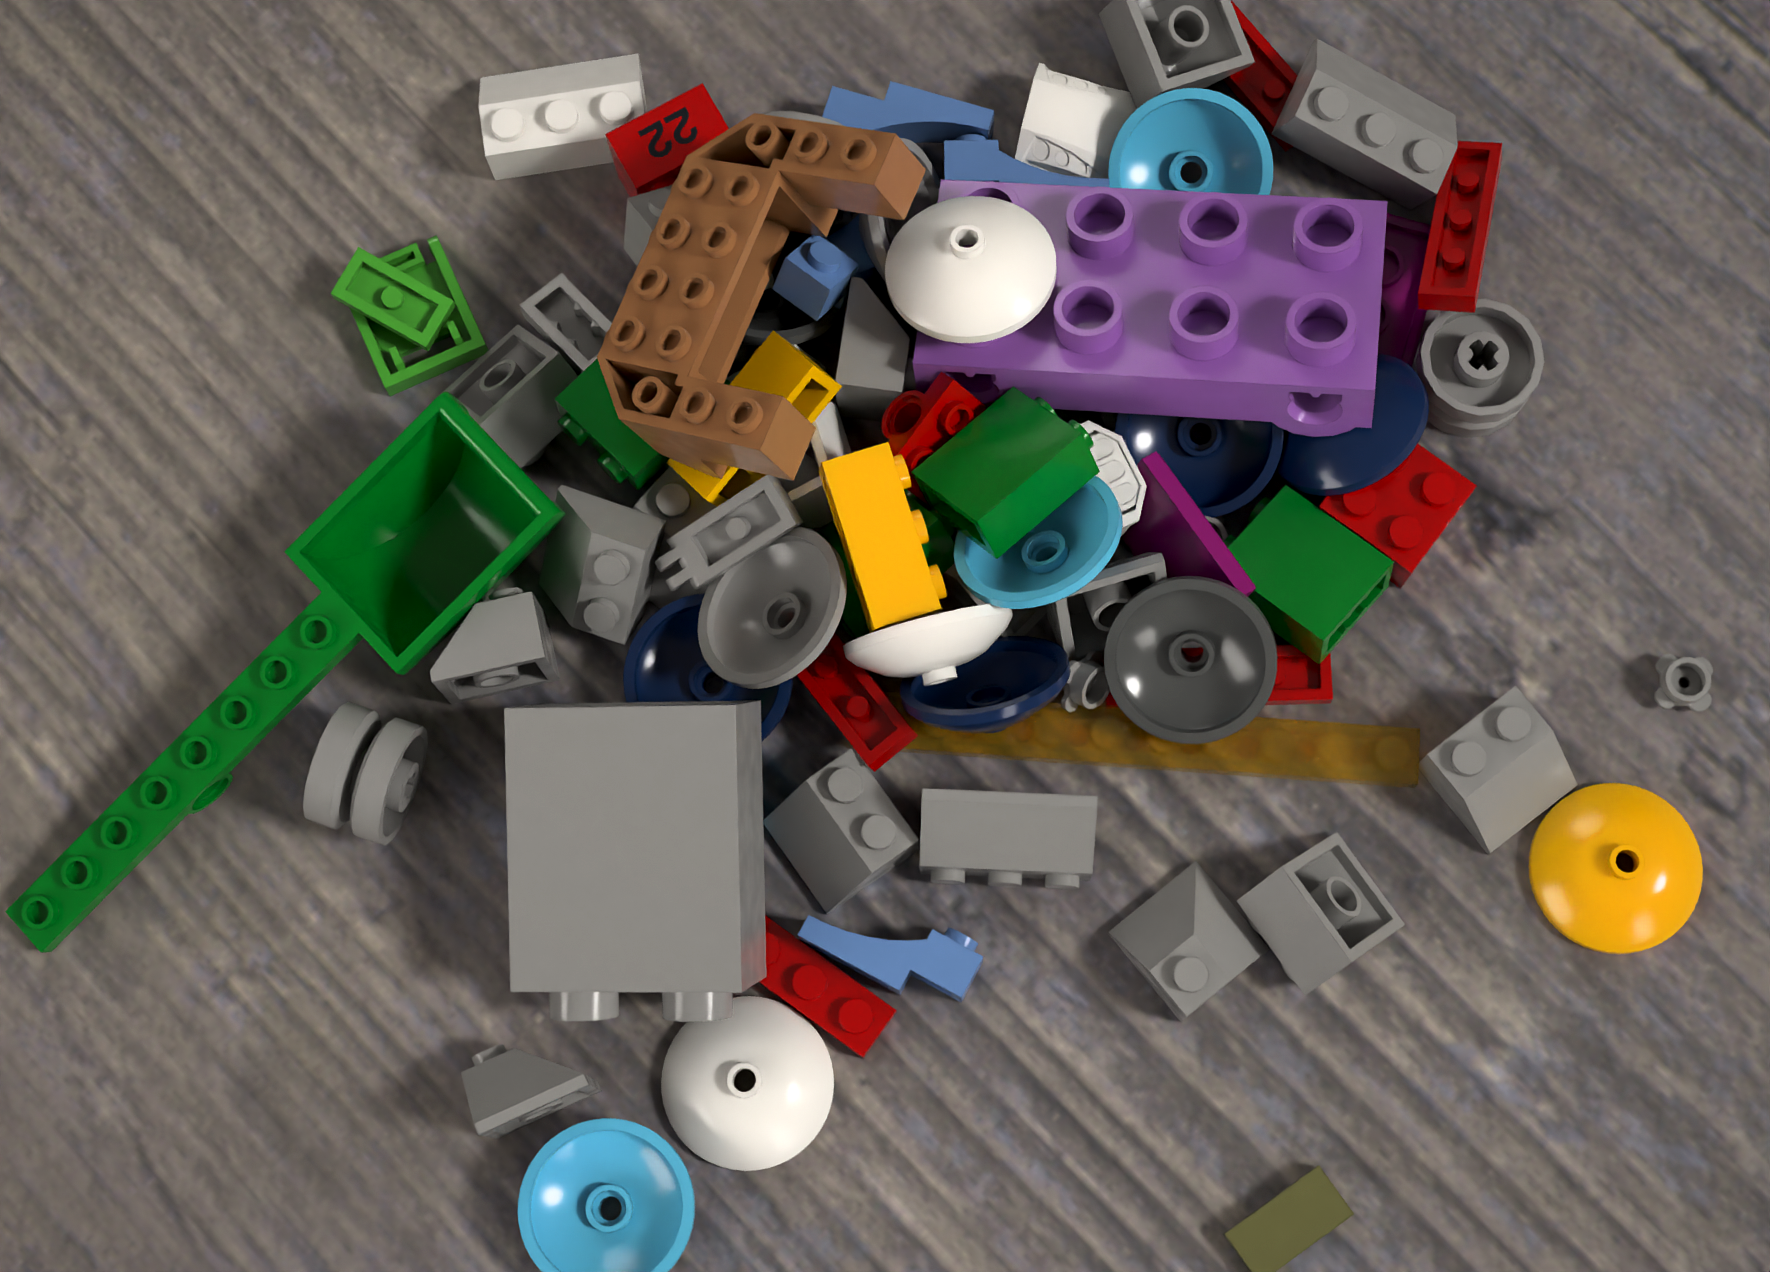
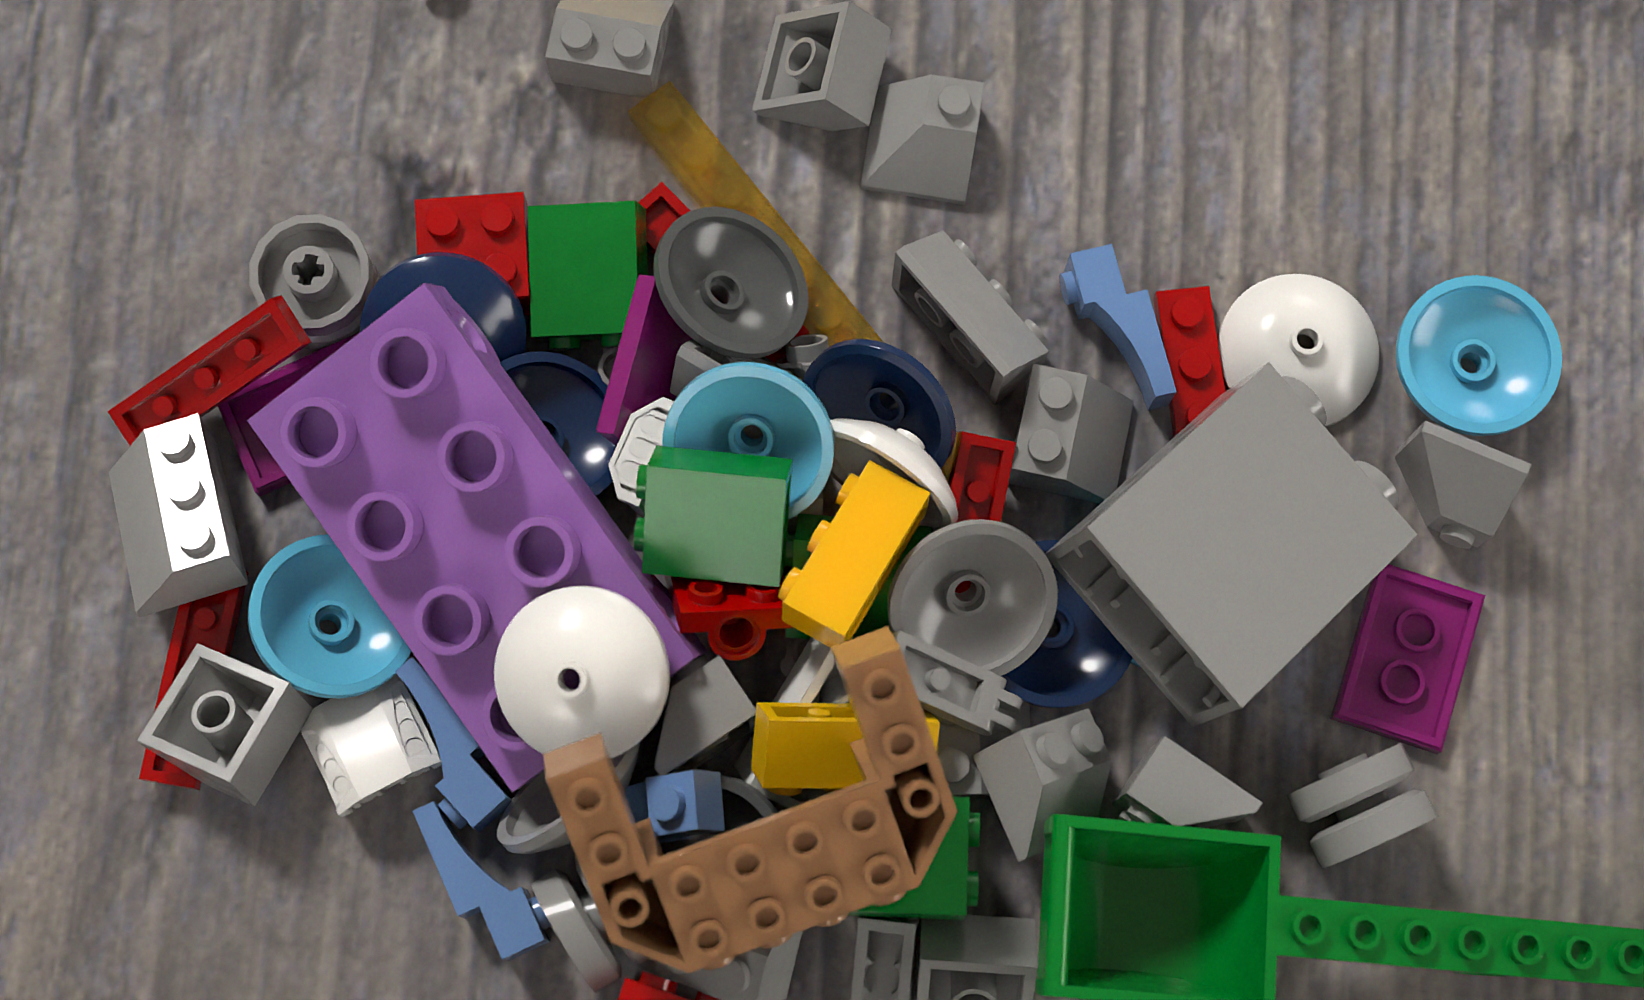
camera: 140 degrees left, 0 degrees up
none -> magenta tile [1330,564,1486,754]

